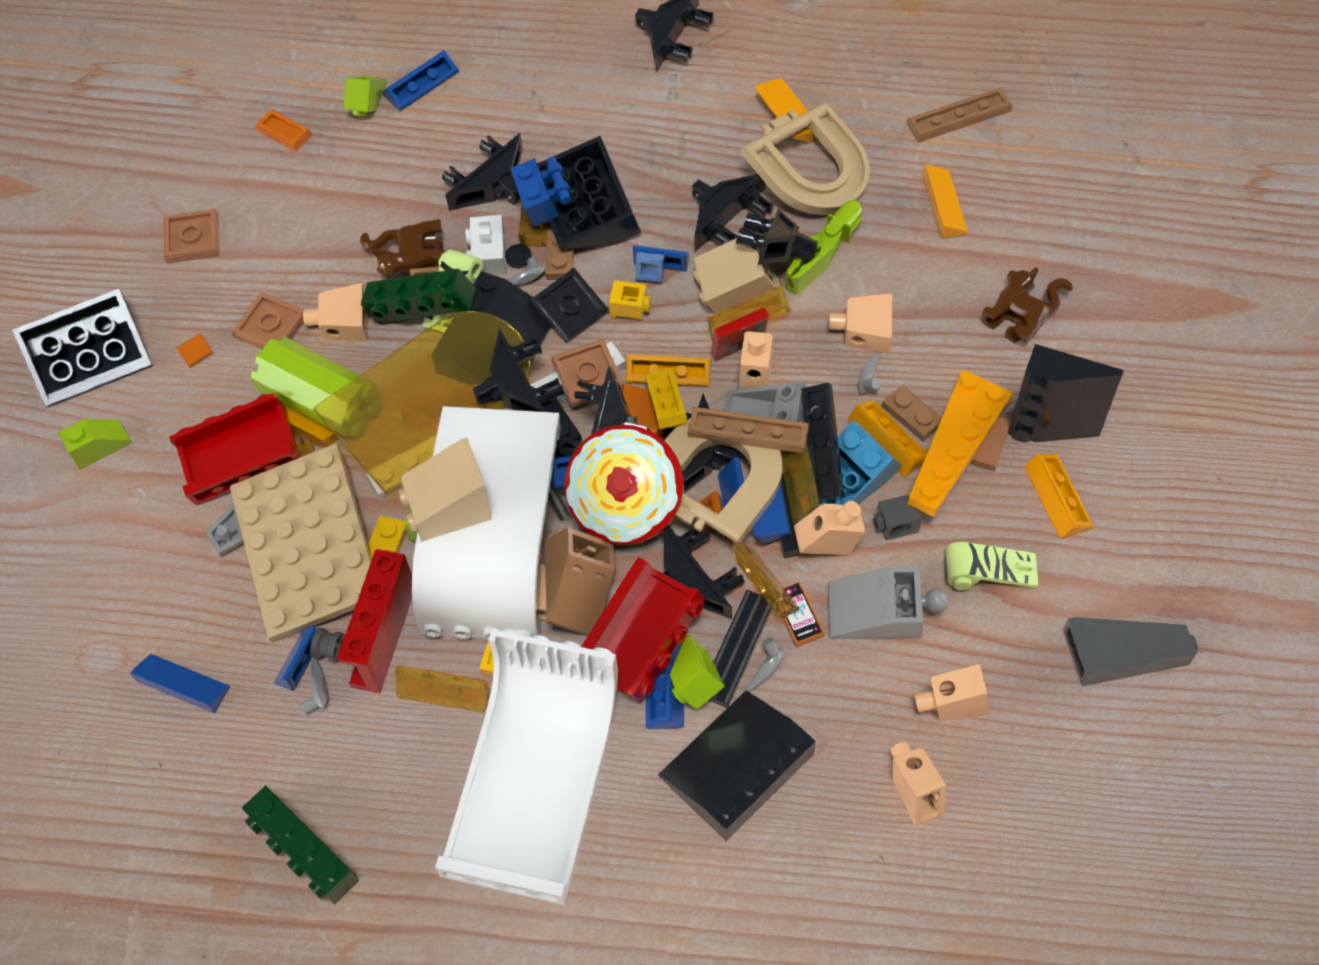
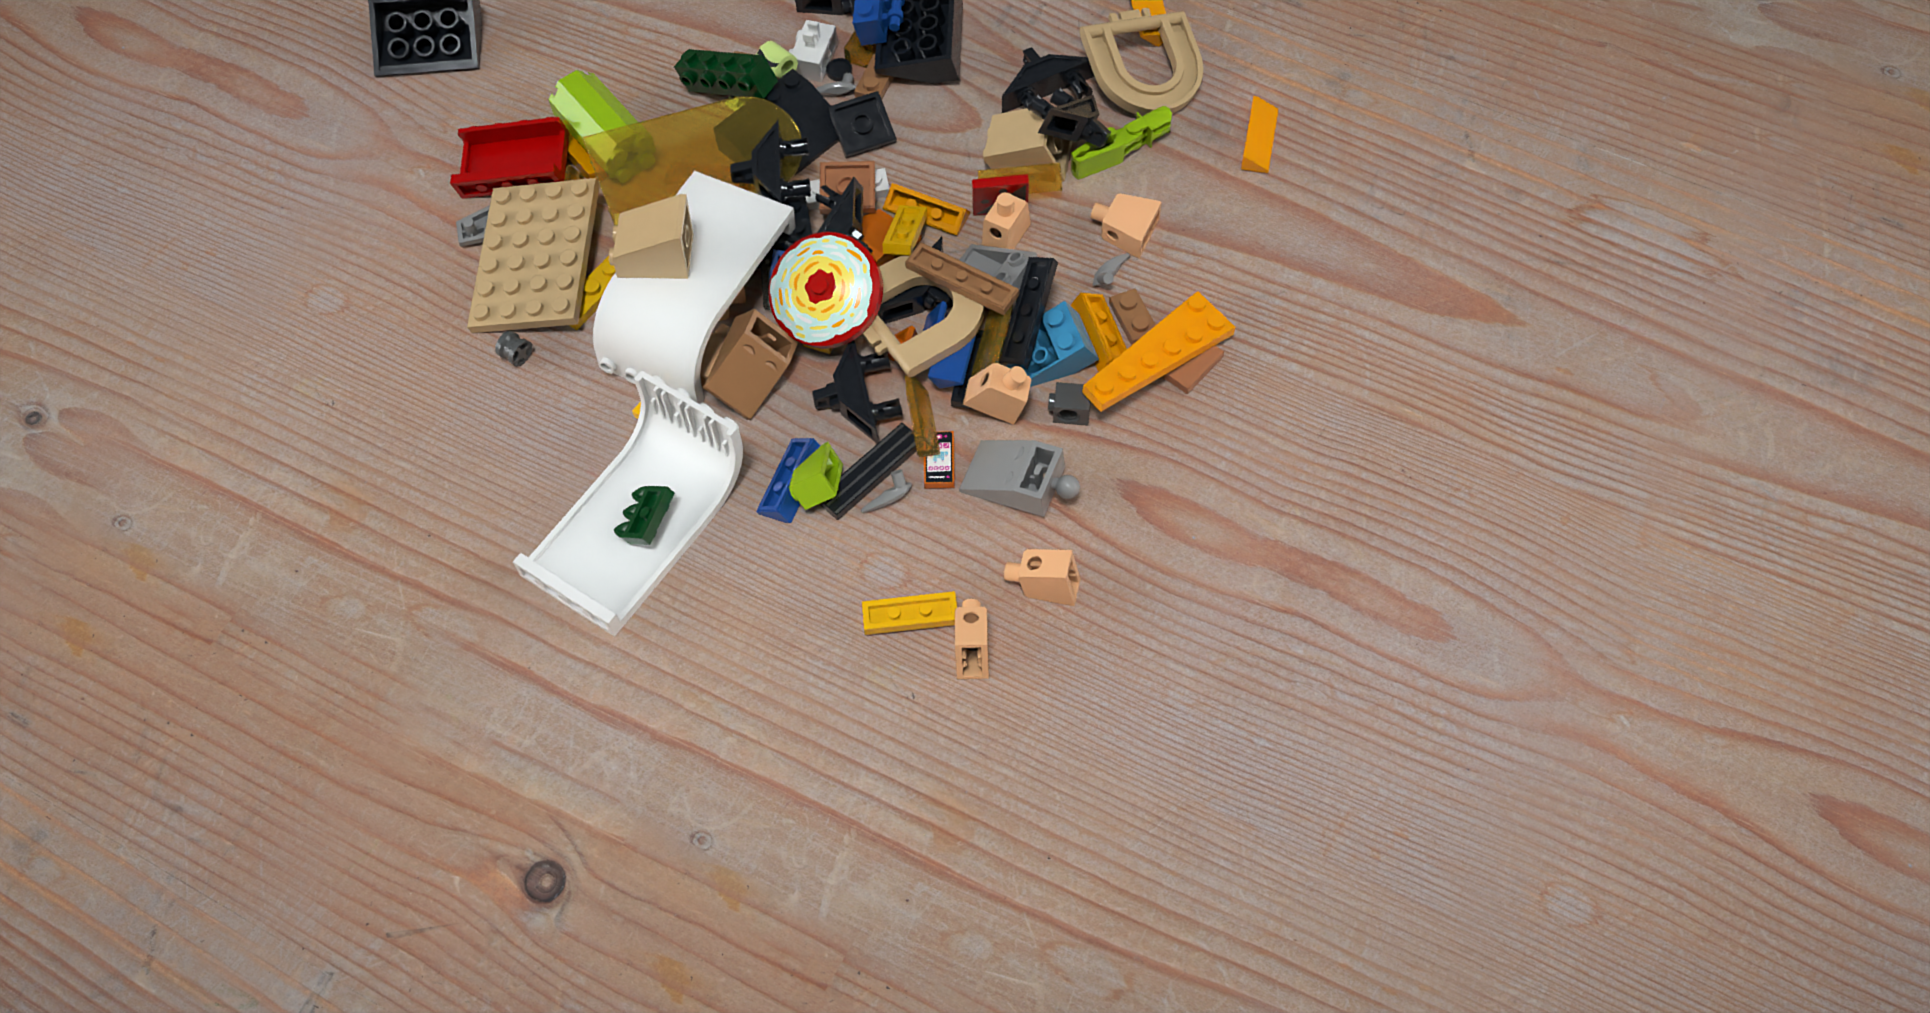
camera: 20 degrees right, 0 degrees up
lime slope [58,419,132,470] -> none
blue slope [130,654,230,714] -> none
orange slope [175,333,213,368] -> none
nougat tile [232,292,305,349] -> none
dark green brick [242,785,359,905] -> none
blue slope [274,626,316,691] -> none
light grey bar [301,657,328,714] -> none
light nougat torso [303,283,367,342] -> none
red panel [337,549,412,694] -> none
reddish brown animal [360,219,444,279] -> none
clear yellow slope [395,665,490,713] -> none
red panel [581,557,705,703] -> none
yellow brick [609,280,651,319] -> none
blue slope [633,245,690,271] -> none
medium blue tile [636,252,664,283] -> none
black slope [658,690,816,841] -> none
medium nougat tile [907,87,1012,143] -> none
yellowish green door [946,542,1038,590] -> none
reddish brown animal [982,267,1073,344] -> none
black slope [1008,344,1124,442] -> none
light orange slope [1025,454,1094,538] -> none
dark grey slope [1063,617,1198,687] -> none
none -> dark green plate [614,486,675,545]
none -> yellow plate [862,591,957,635]

